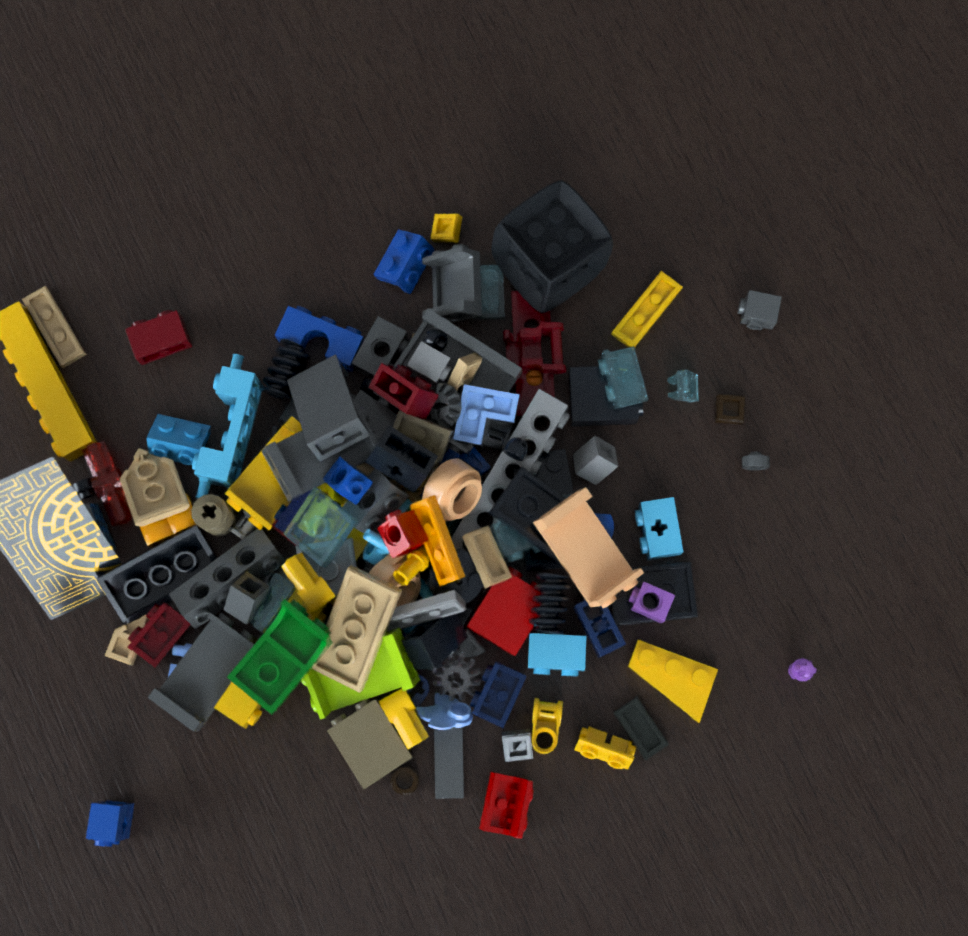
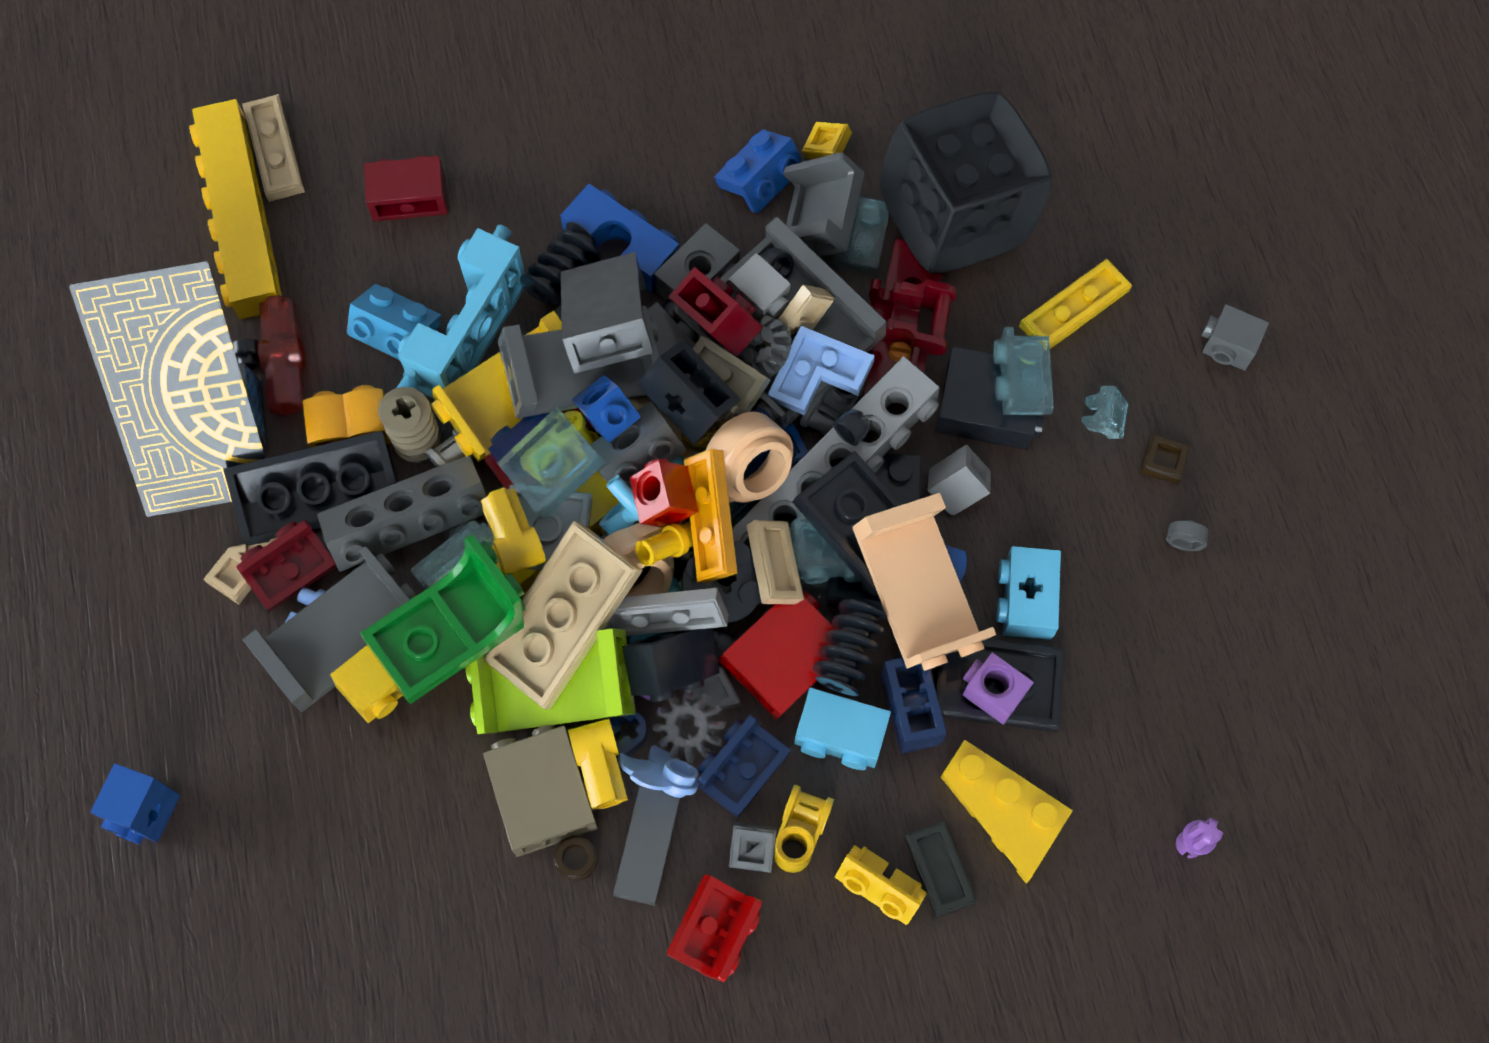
camera: 10 degrees right, 10 degrees down
tan tile [120,448,190,526] -> none
dark grey brick [224,572,270,625] -> none

